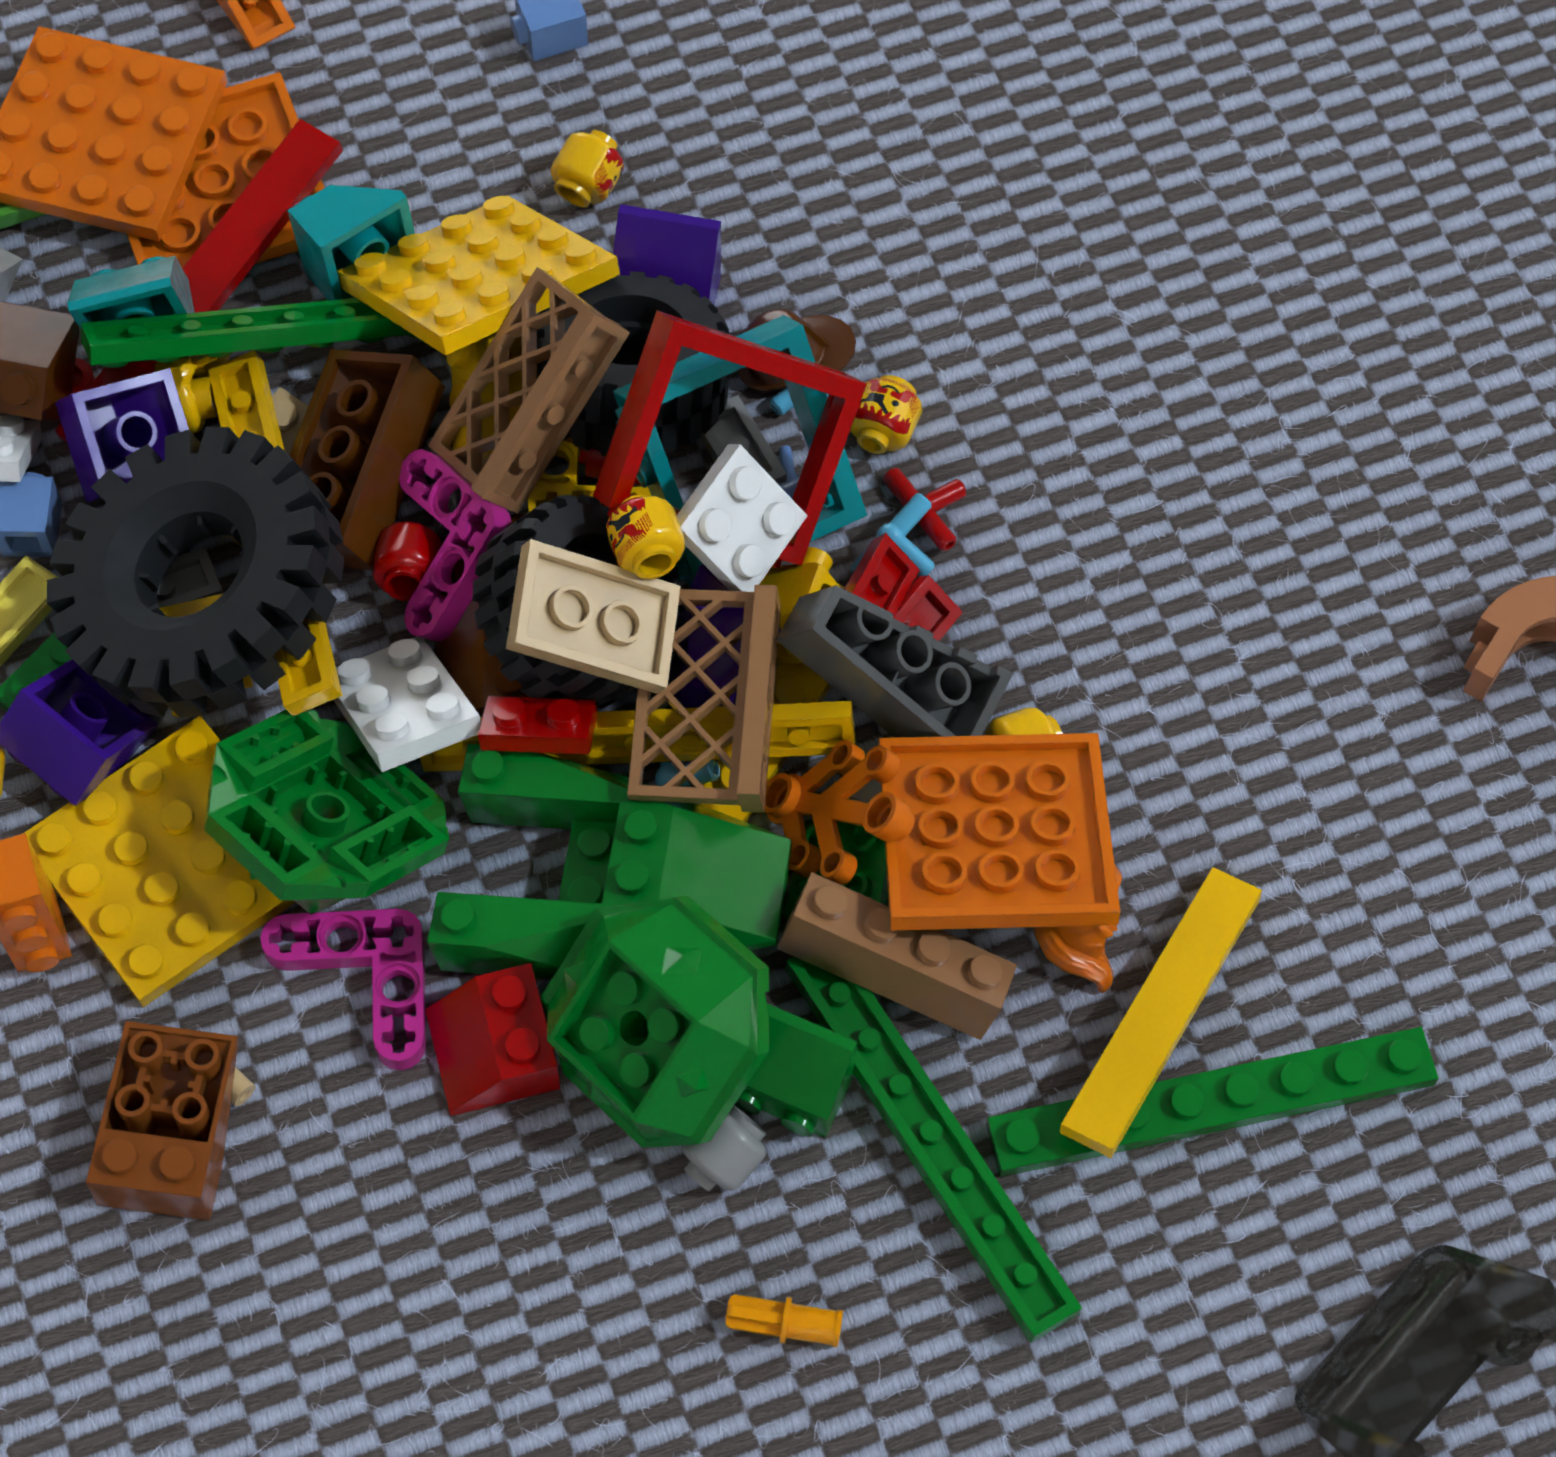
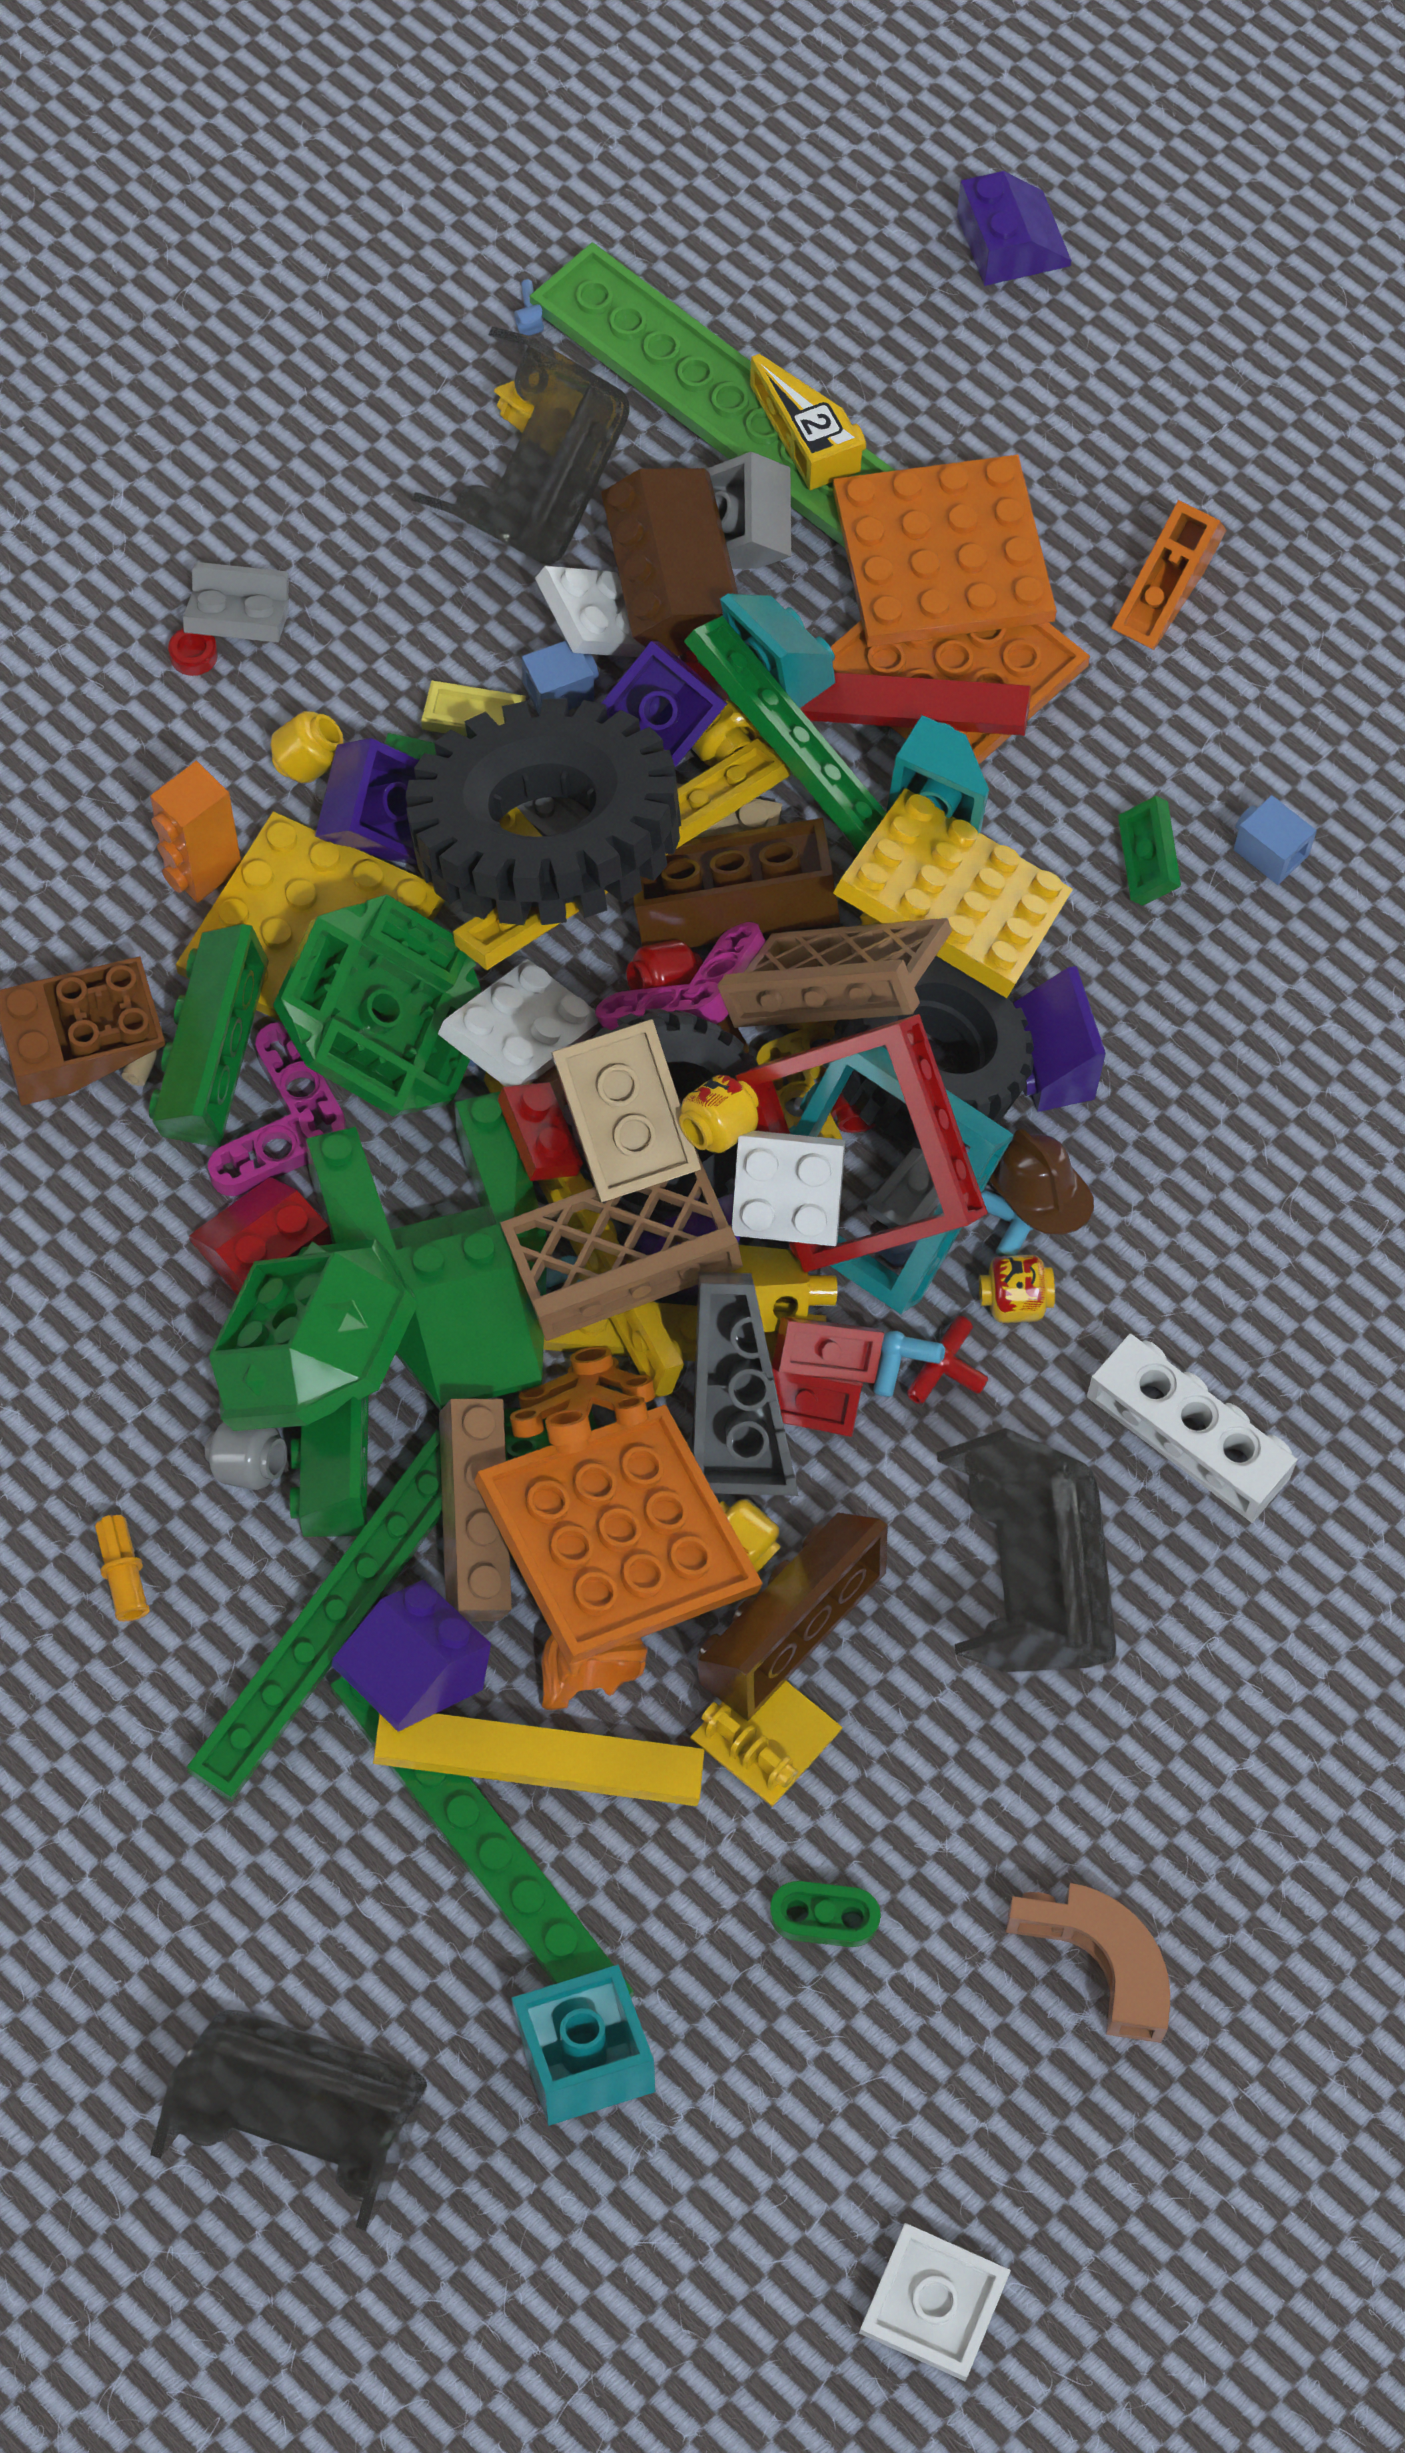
camera: 65 degrees right, 0 degrees up
yellow head [550,130,624,207] -> none
none -> green slope [149,924,269,1148]
none -> dark purple slope [332,1579,491,1731]
none -> teal slope [512,1964,656,2126]
none -> yellow hinge [690,1681,843,1807]
none -> reddish brown slope [697,1512,888,1721]
none -> green plate [770,1881,881,1947]
none -> clear smoke windscreen [937,1428,1116,1673]
none -> white brick [1087,1333,1298,1523]
none -> green plate [1118,796,1181,906]

